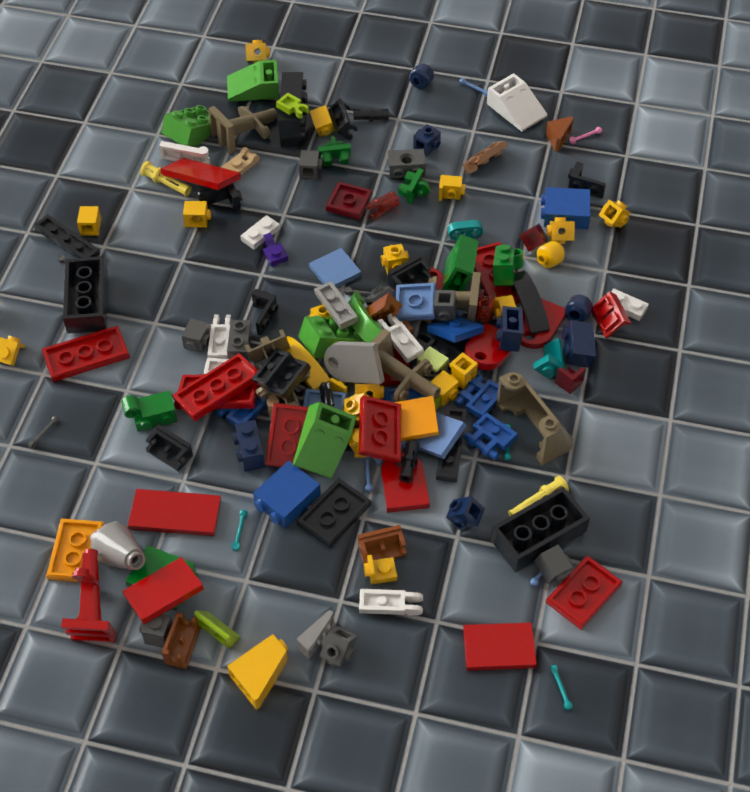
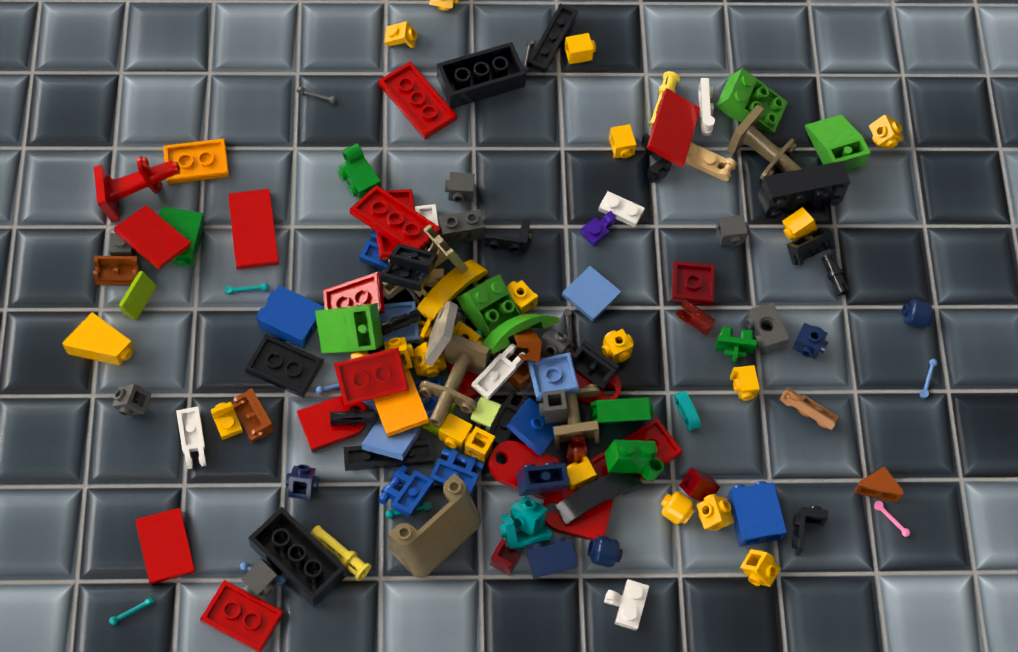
camera: 70 degrees right, 10 degrees up
light grey cone [90,521,145,570] -> none
black hinge [146,424,193,472] -> none
white hinge [208,314,231,359] -> none
dark blue brick [232,420,265,472] -> none
lime plate [276,93,309,119] -> none
light grey slope [297,610,334,660] -> none
light grey plate [314,281,359,330] -> none
green hips [318,136,351,166] -> none
white slope [487,73,548,132] -> none
red piece [592,291,631,339] -> none
none -> teal brick [510,496,548,536]

